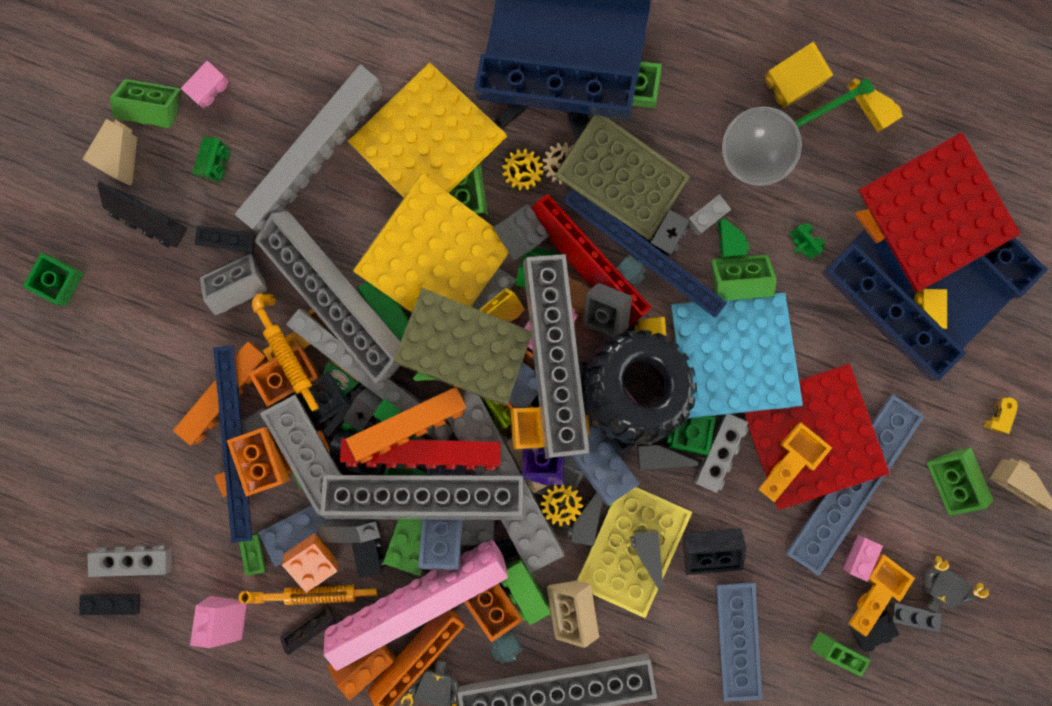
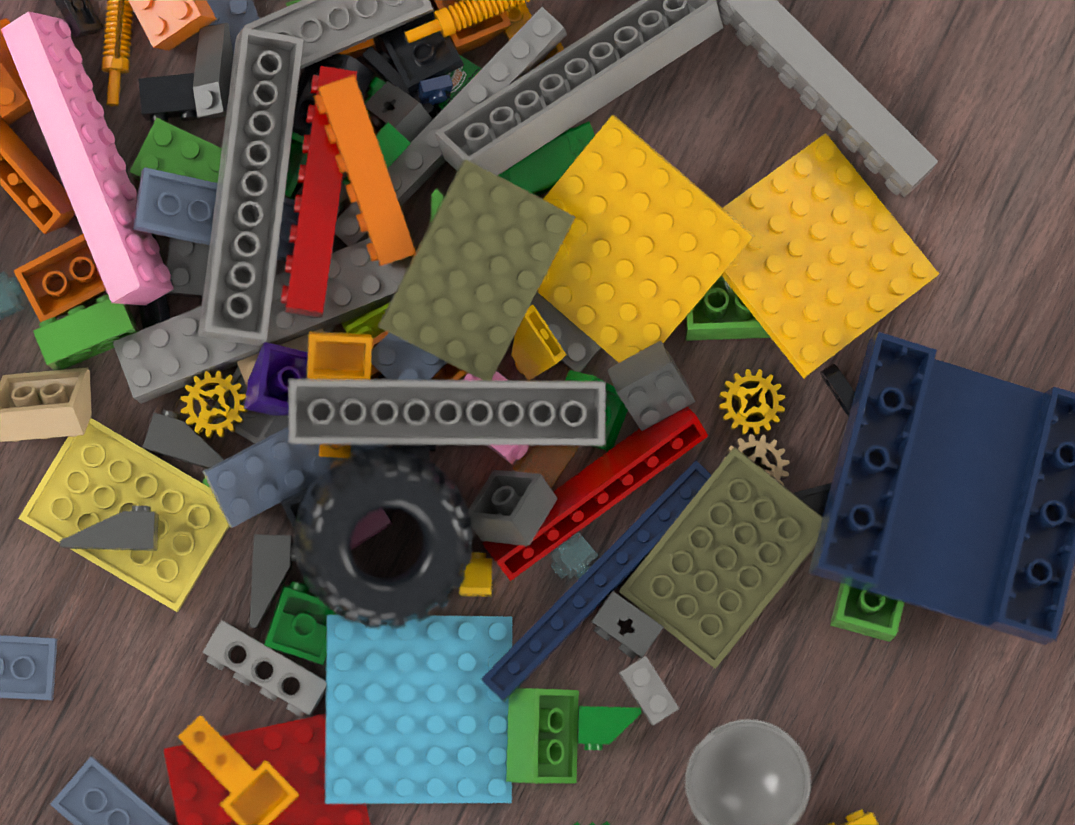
camera: 100 degrees right, 5 degrees down
black slope [683,528,746,575] -> none
none -> dark blue plate [417,74,453,105]

